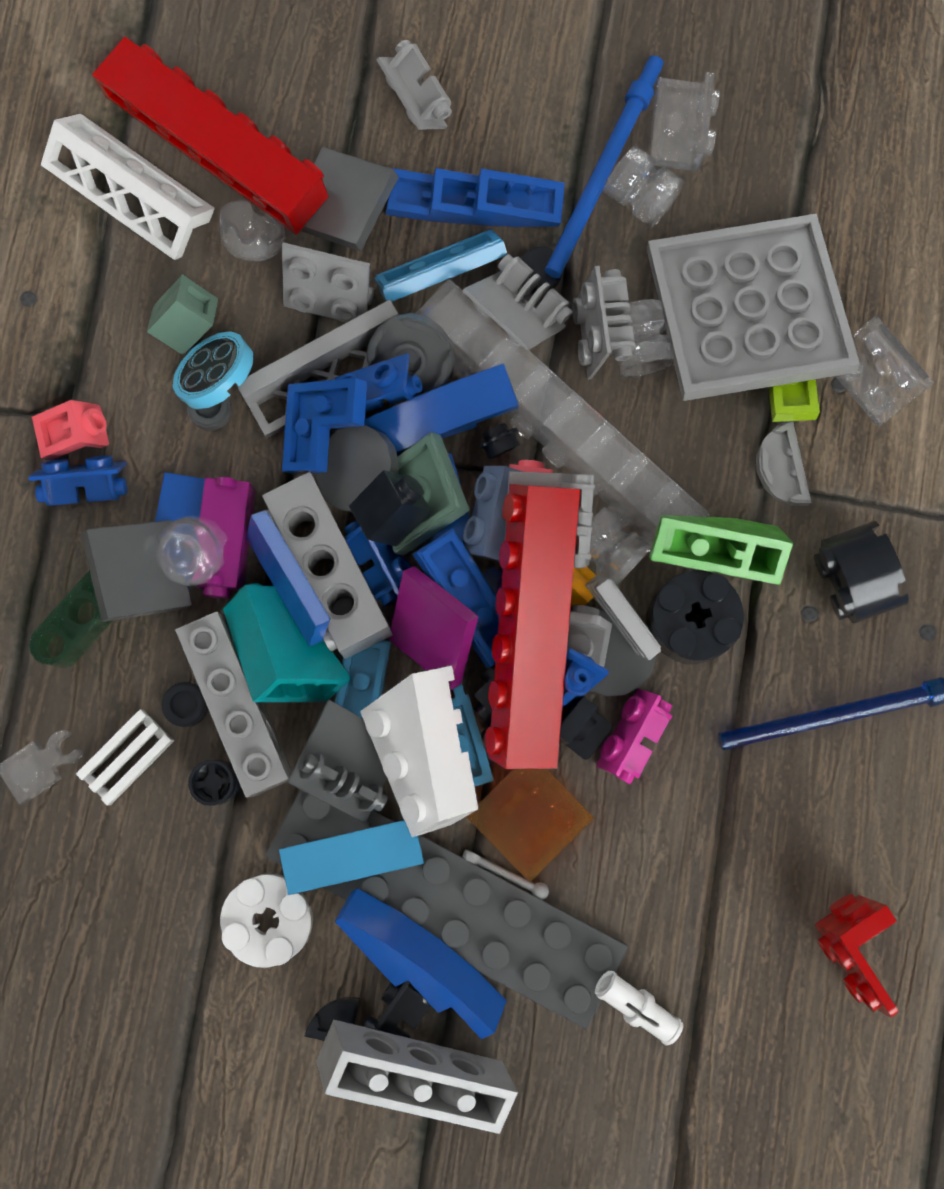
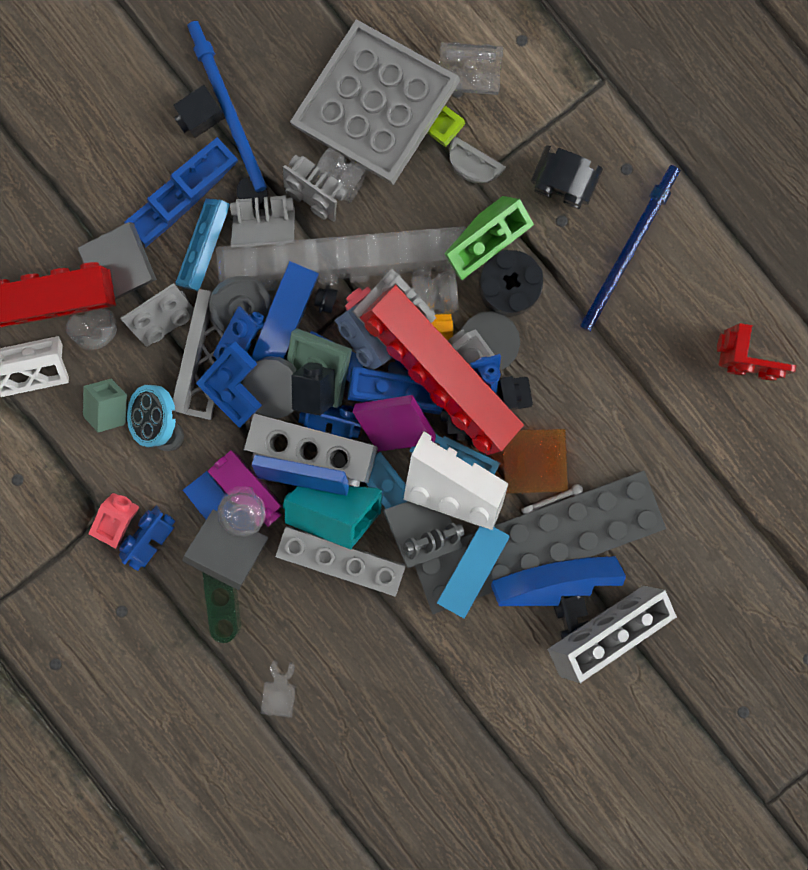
camera: 40 degrees left, 5 degrees up
white tile [76,709,175,805] -> none
black tile [162,682,209,727] -> none
black wheel [188,760,241,806] -> none
white plate [220,873,313,968] -> none
black tile [304,997,360,1041] -> none
light grey hinge [377,40,452,130] -> none
light grey tile [585,575,661,660] -> none
white pin [595,971,683,1045] -> none
dark pink hinge [596,688,673,785] -> none
clear wheel [603,145,685,228] -> none
clear bracket [648,72,720,171] -> none
none -> black brick [173,85,225,138]

